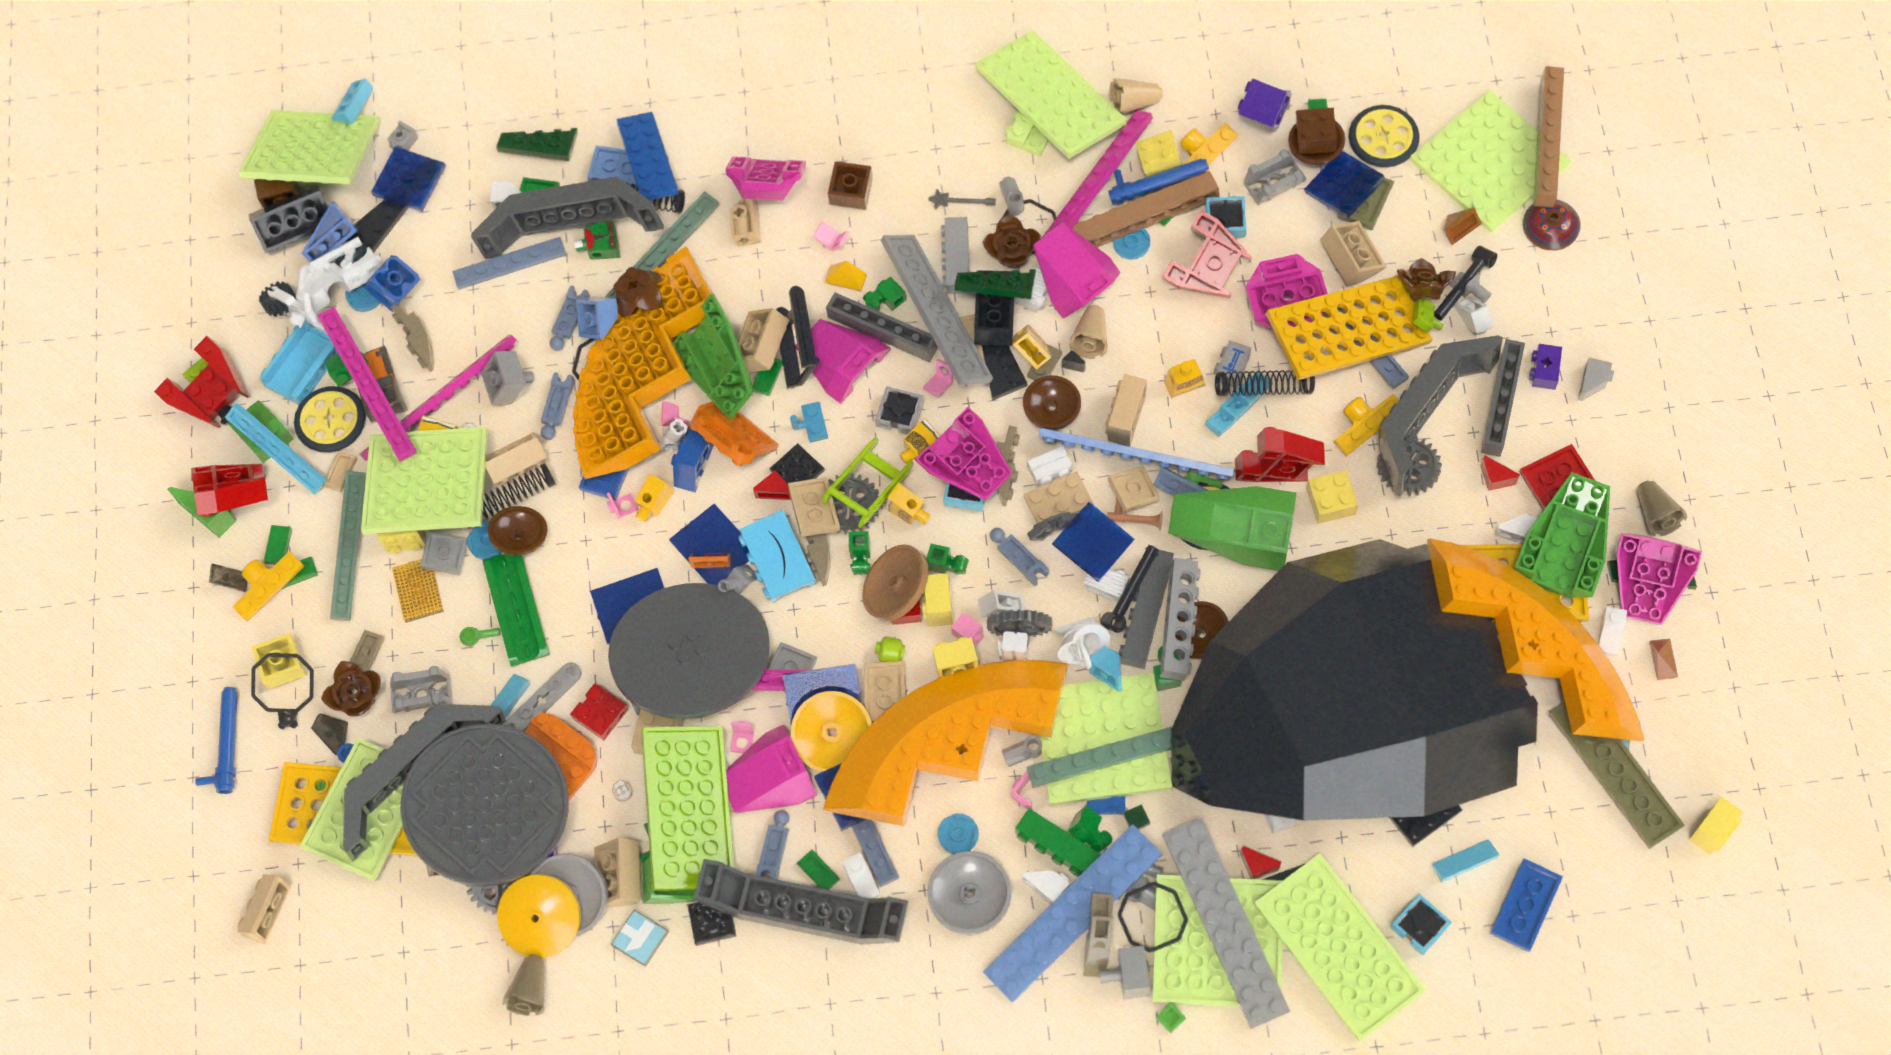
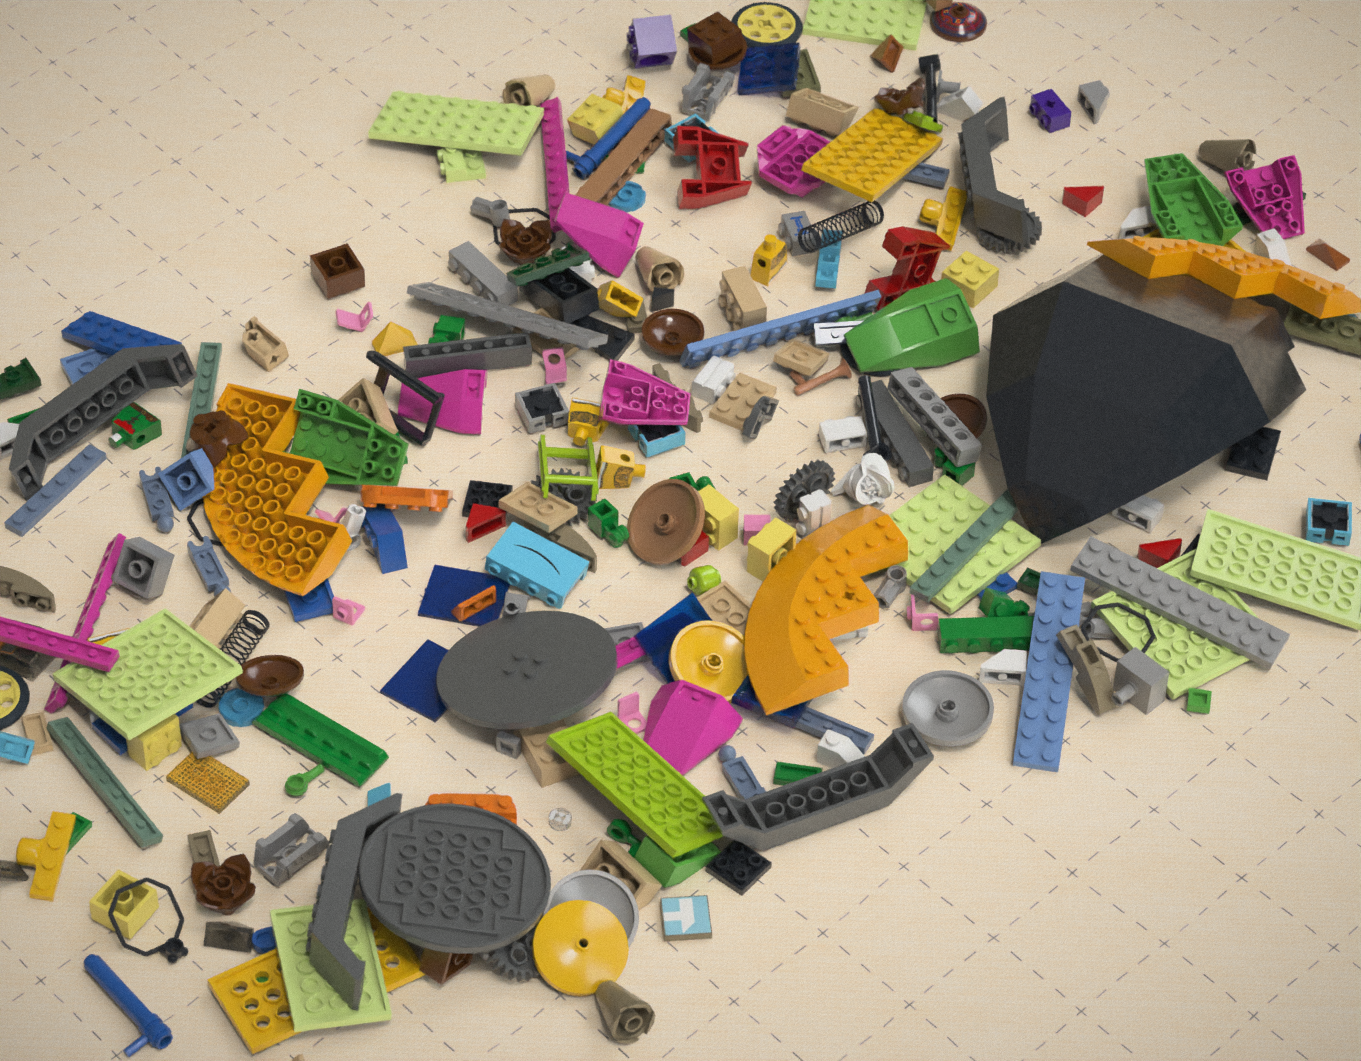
camera: 45 degrees left, 20 degrees down
green tile [264,525,292,565] -> none
light grey piece [503,662,582,732] -> none
red piece [570,683,629,741] -> none
yellow torso [635,473,675,522] -> none
dark pink piece [726,156,806,201] -> none
dark azure plate [790,401,828,443] -> none
piece [928,189,996,210] -> none
dark azure tile [938,813,979,854] -> none
white slope [978,590,1025,619] -> none
sand blue plate [990,528,1049,586] -> none
clear blue piece [1052,502,1135,582] -> none
medium azure slope [1089,646,1122,692] -> none
medium azure slope [1432,839,1499,883] -> none
dark grey brick [1481,339,1525,457] -> none
red plate [1519,444,1596,510] -> none

